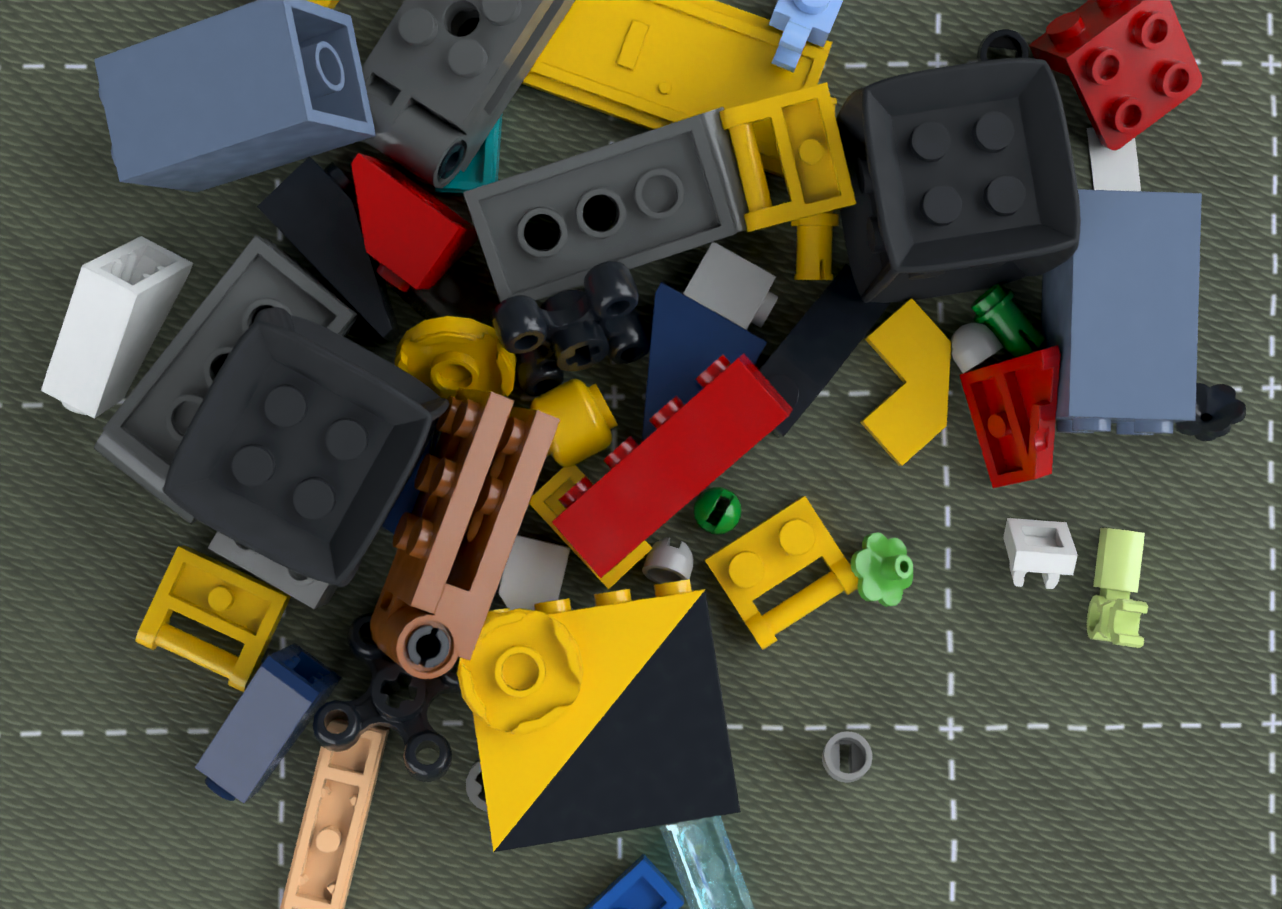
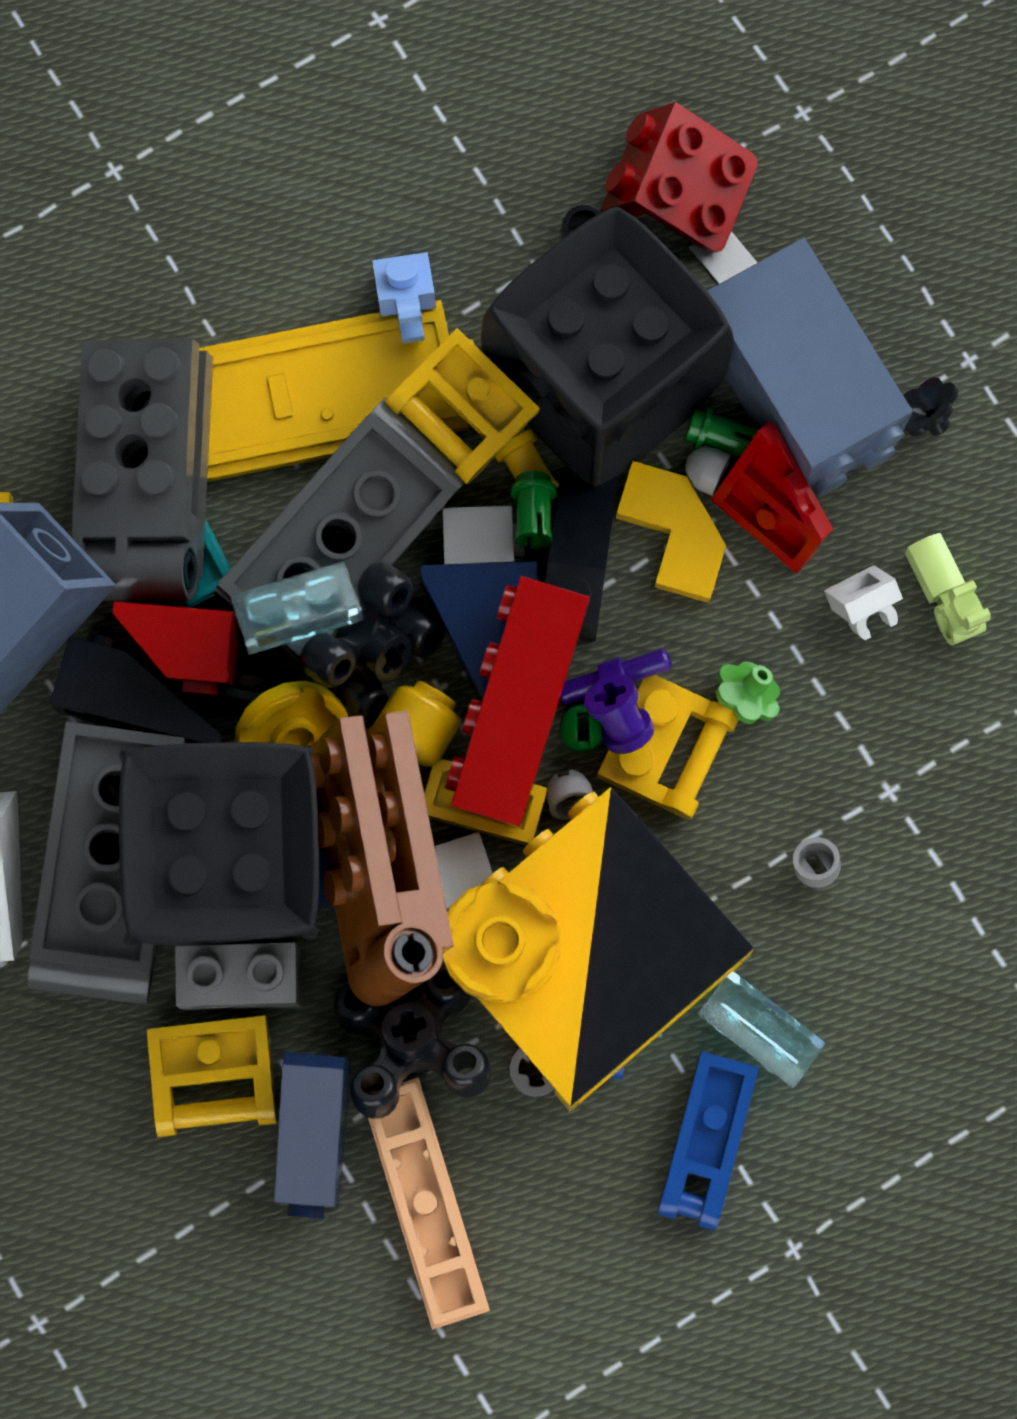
camera: 30 degrees left, 10 degrees down
none -> clear light blue plate [230,561,363,655]
none -> green pin [511,471,557,549]
none -> dark purple piece [560,648,672,754]

